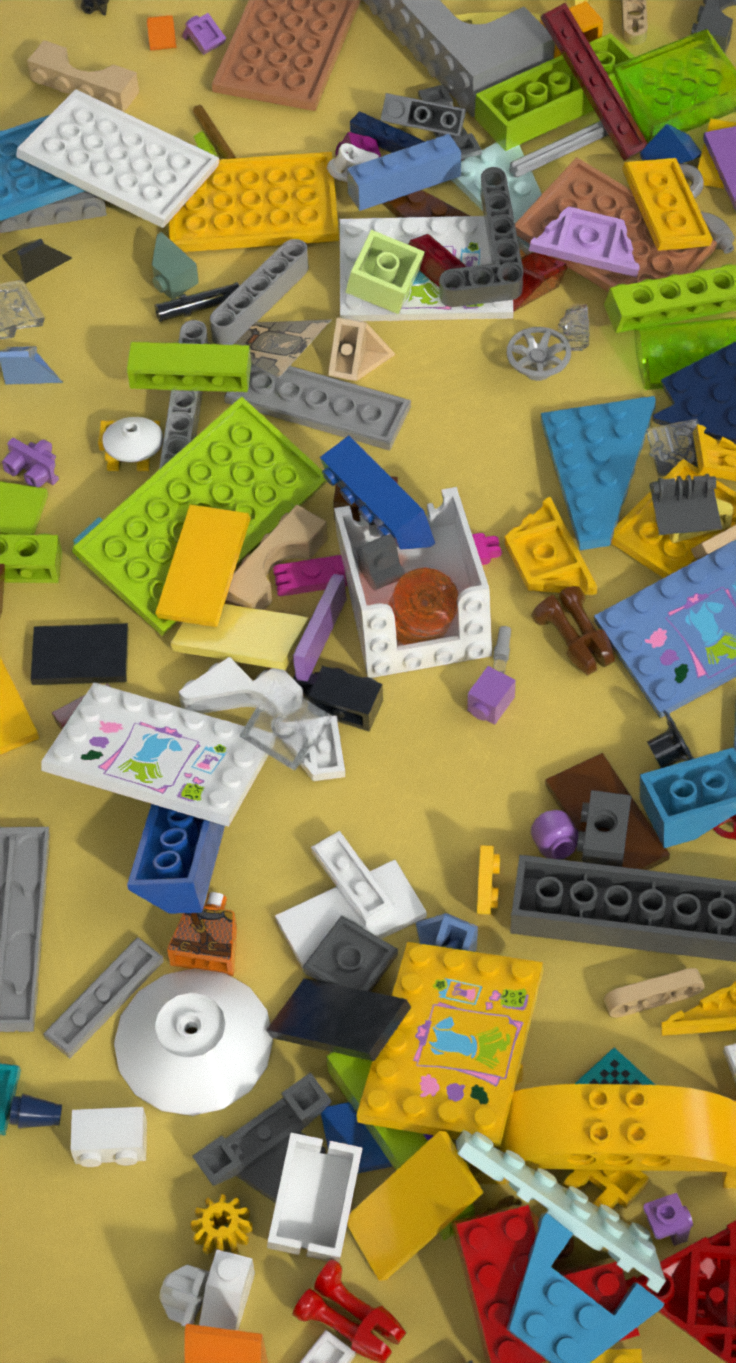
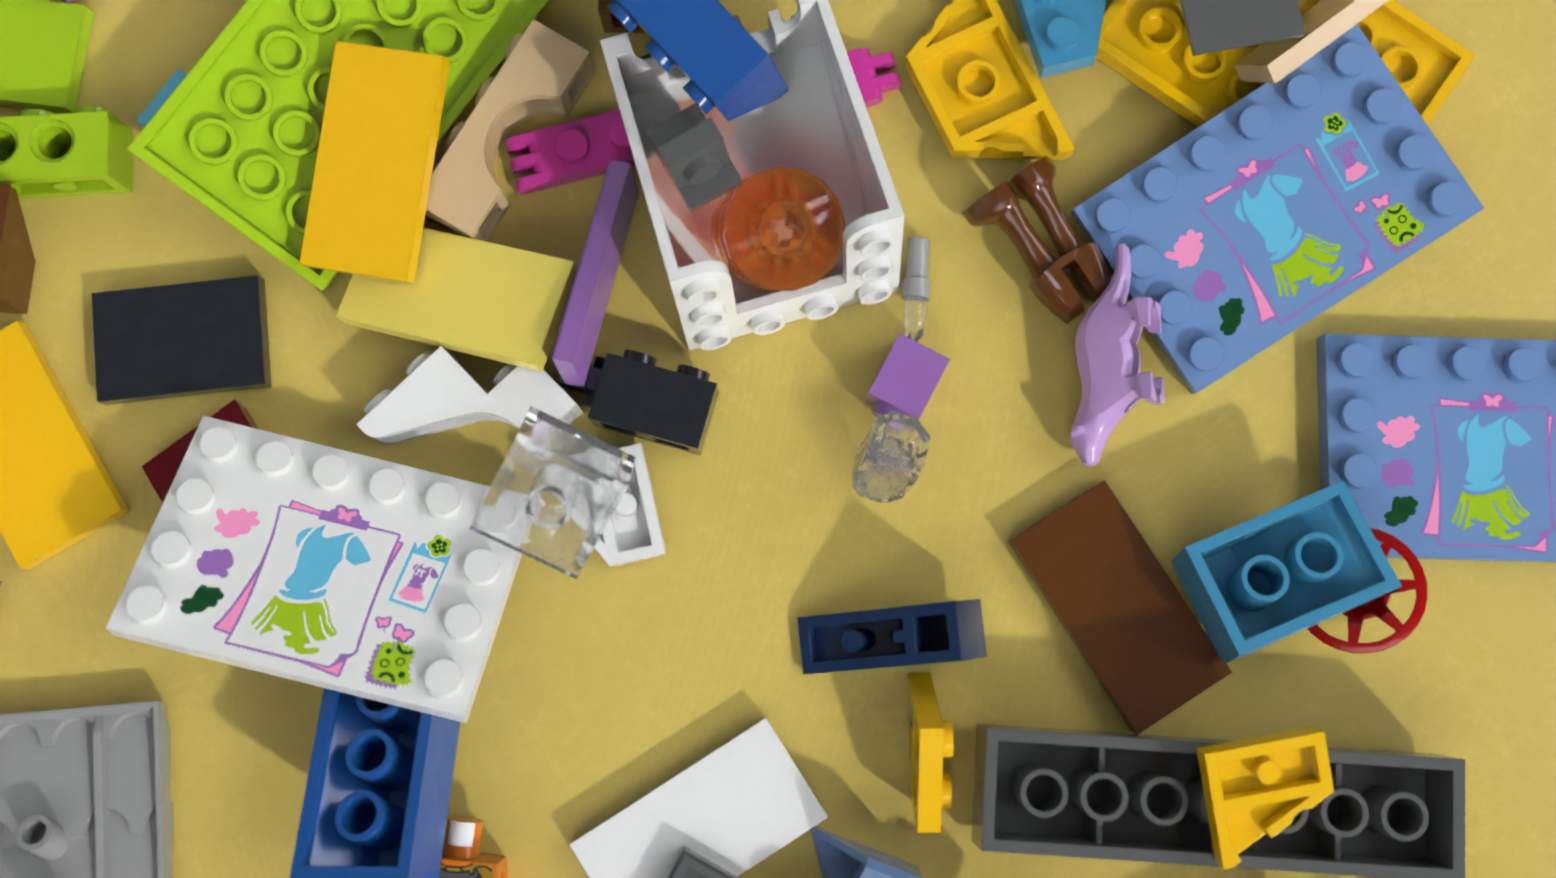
camera: 10 degrees left, 25 degrees up
white tile [311,831,394,927] -> none
medium lavender head [530,810,579,859] -> none
dark grey brick [576,790,631,867] -> none
black wheel [647,710,694,768] -> none
none -> dark blue slope [798,599,987,674]
none -> clear rock [852,411,931,502]
none -> lavender animal [1070,243,1165,467]
none -> yellow wing [1196,726,1334,870]

